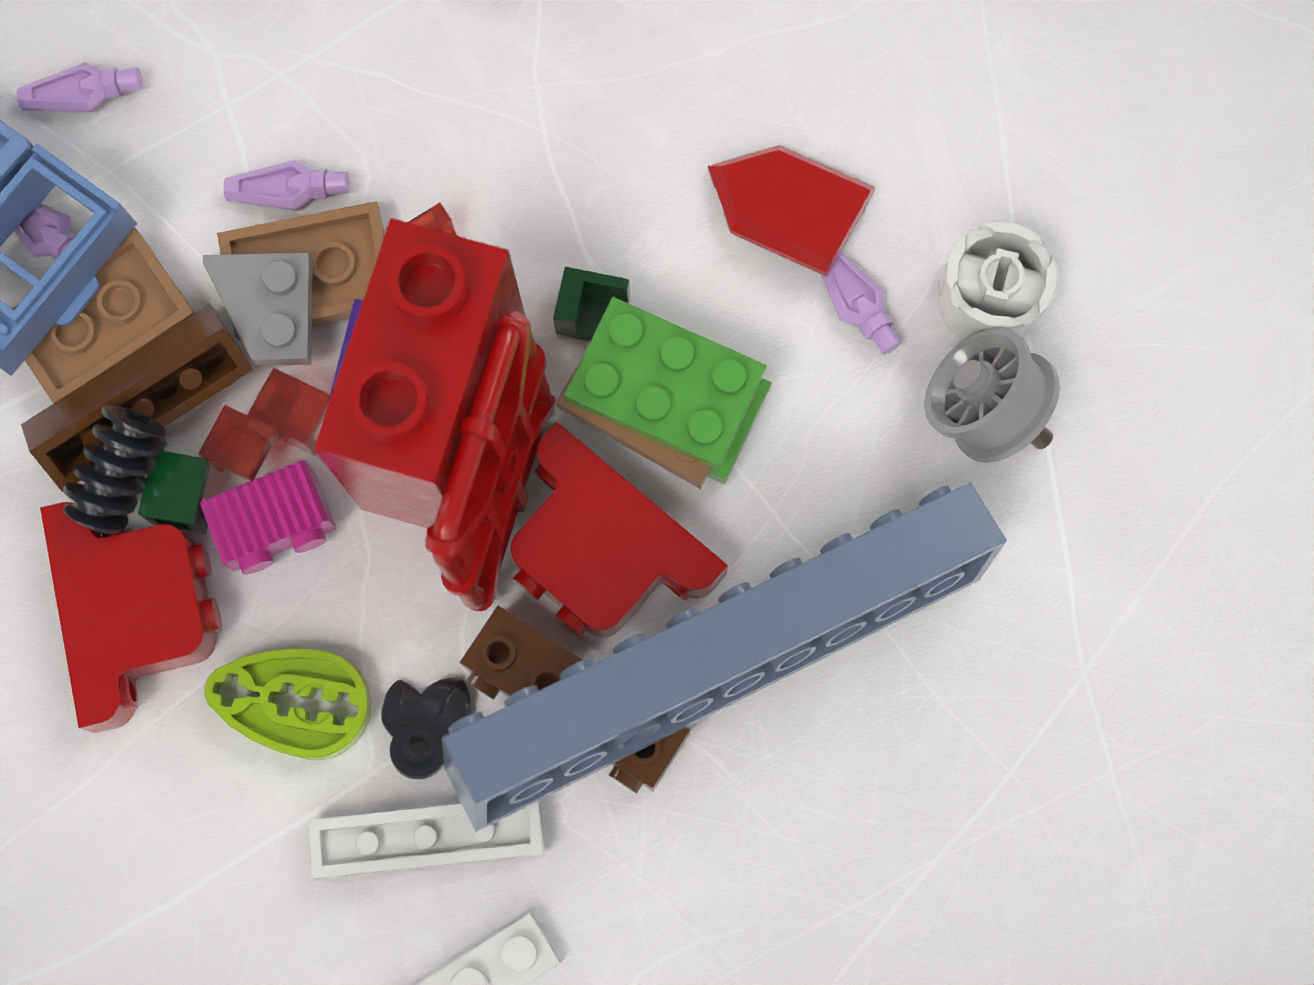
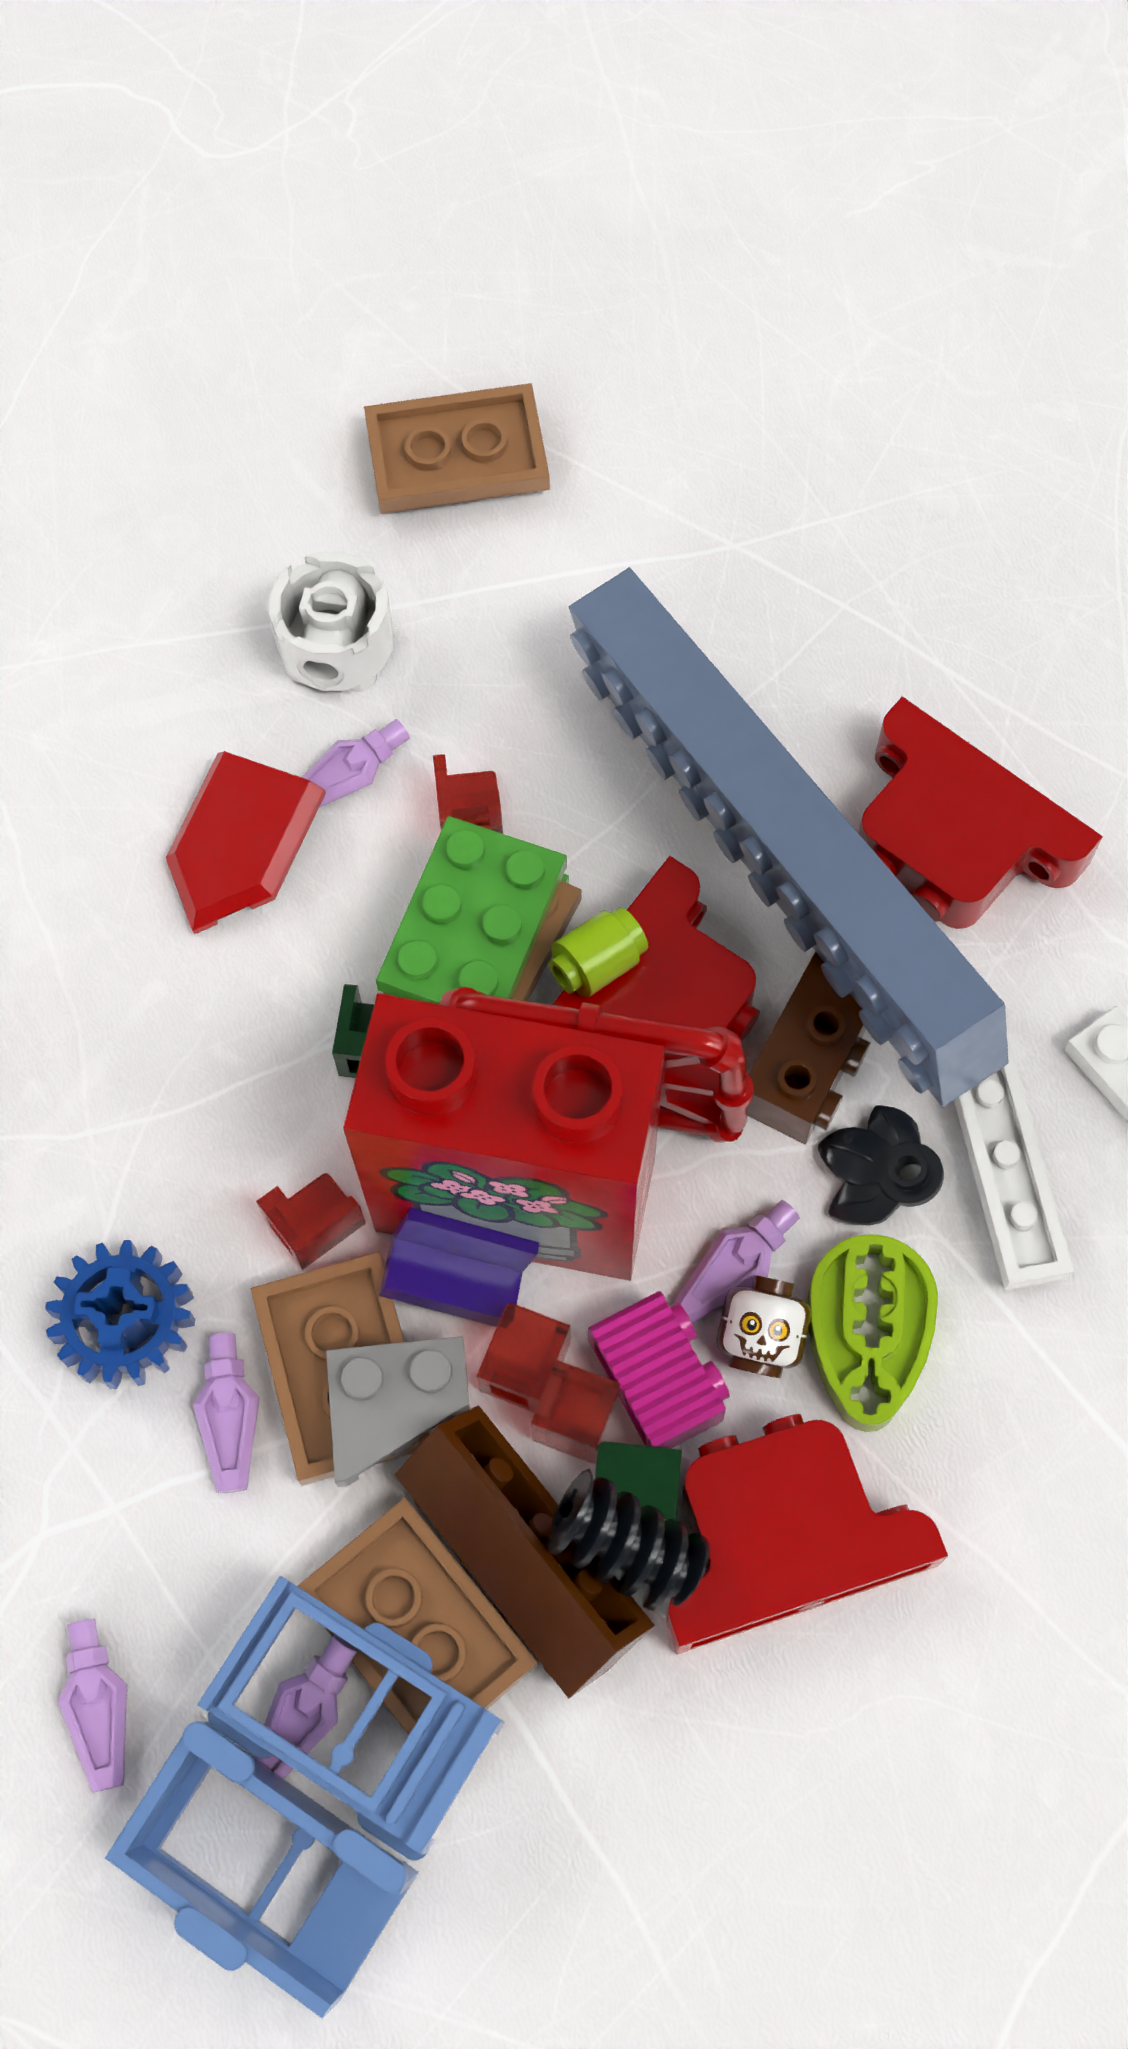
camera: 95 degrees left, 10 degrees down
light grey wheel [924,327,1060,463] -> none
none -> blue gear [45,1240,196,1389]
none -> medium nougat plate [364,383,550,514]
none -> clear red panel [433,754,503,834]
none -> lime brick [549,907,648,998]
none -> lavender piece [673,1200,800,1324]
none -> head [716,1275,812,1378]
none -> red brick [858,696,1103,929]

